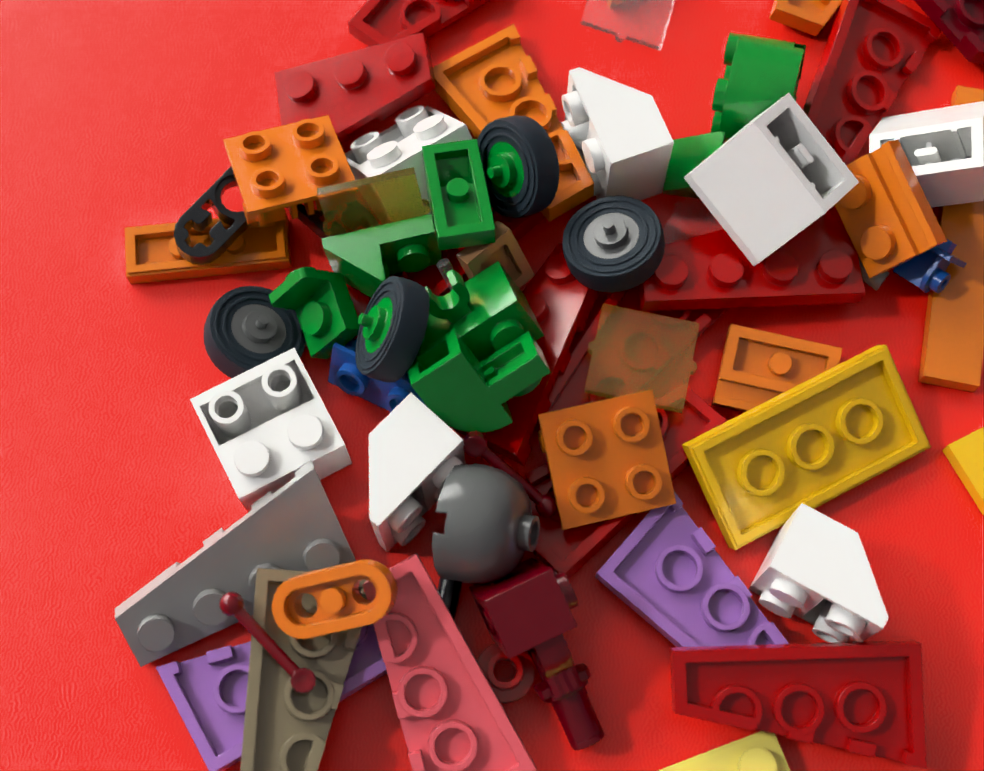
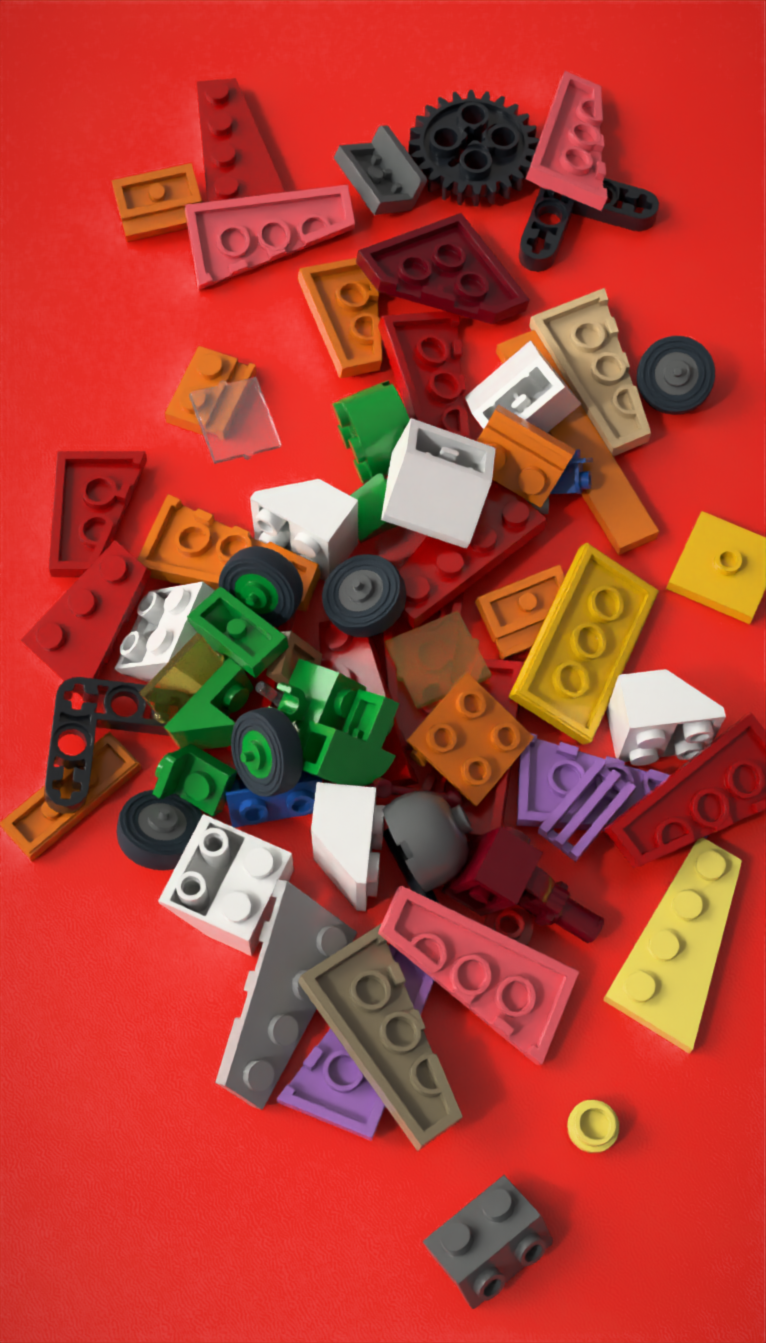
camera: 40 degrees left, 5 degrees down
dark red hinge [219,592,316,694] -> none
orange hinge [223,115,358,227] -> none
orange plate [272,559,397,639] -> none
none -> medium lavender tile [538,758,637,862]

